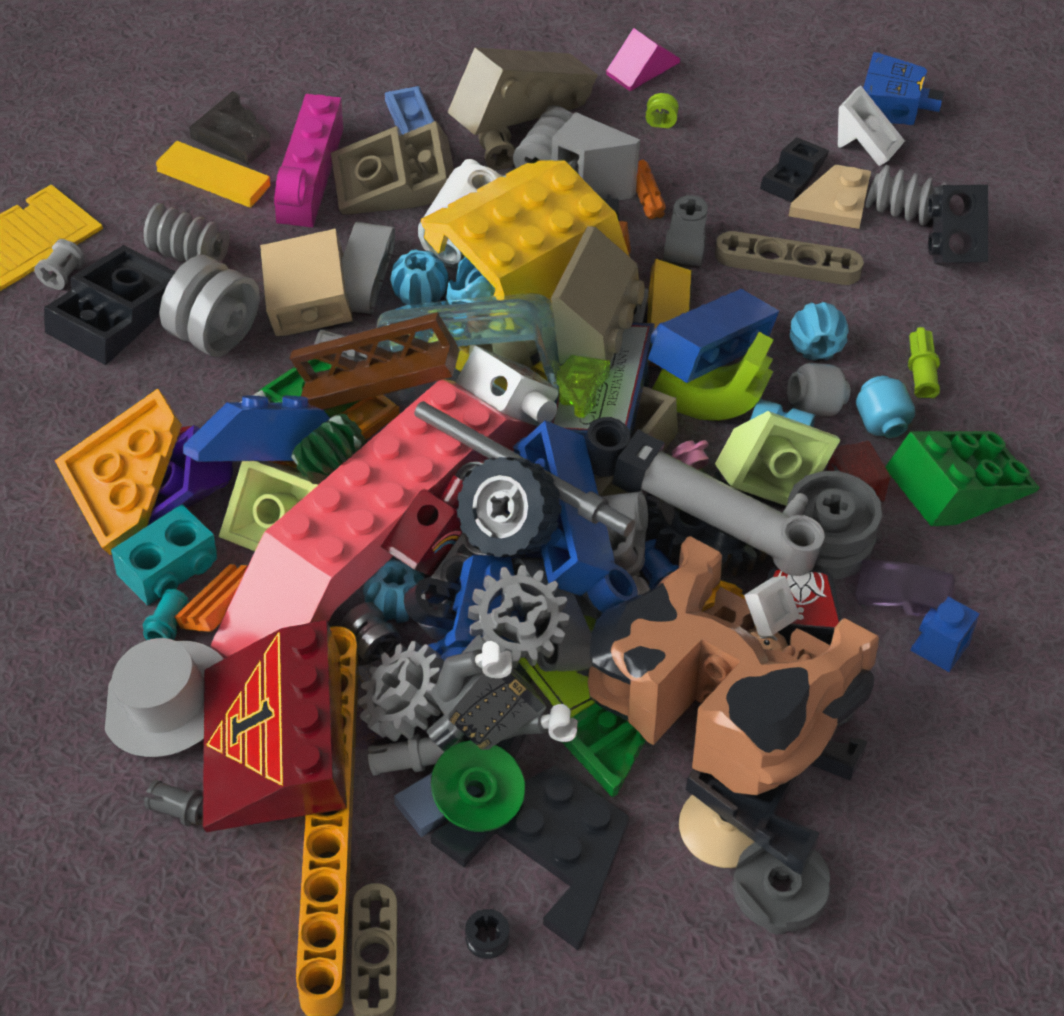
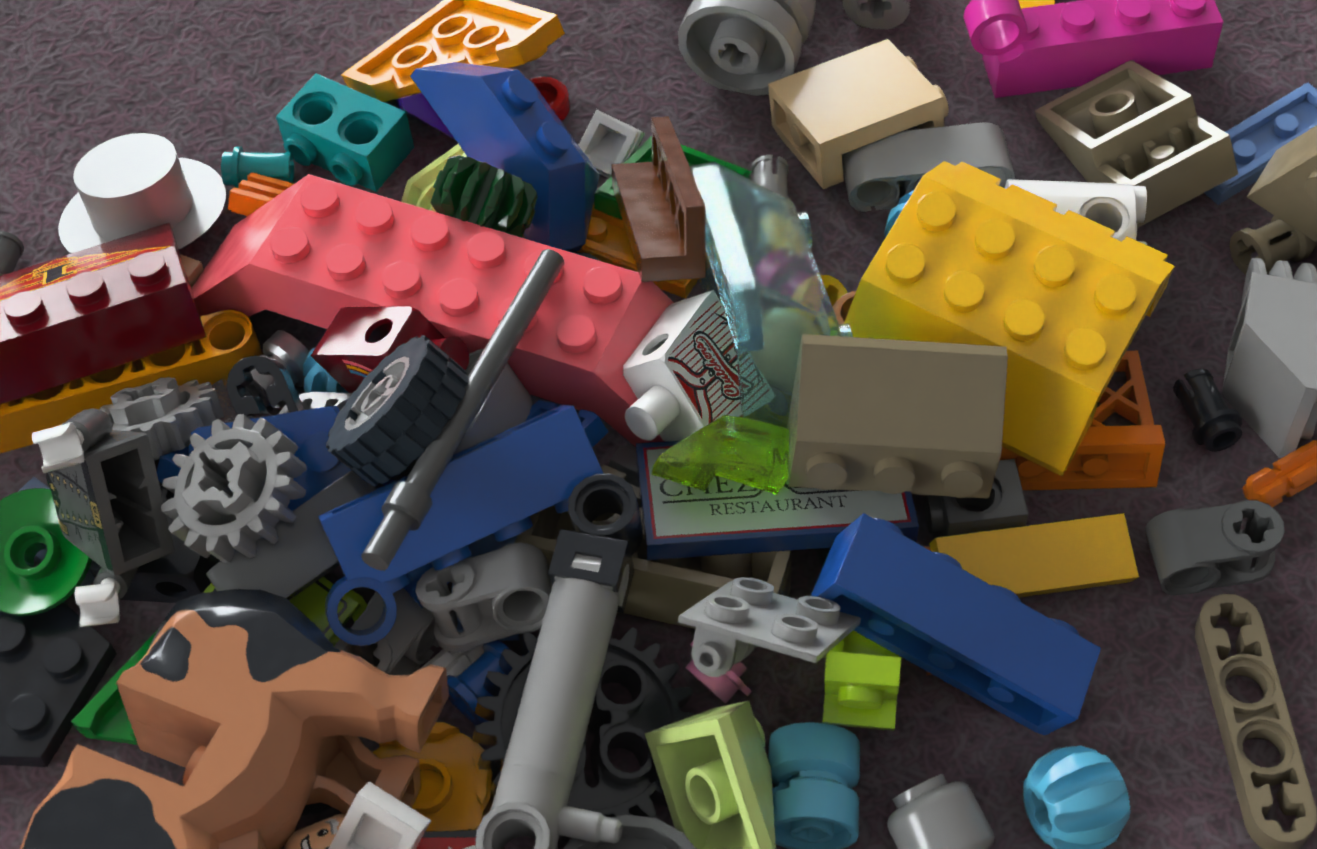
camera: 80 degrees right, 5 degrees up
none -> light grey hinge [678,577,861,677]

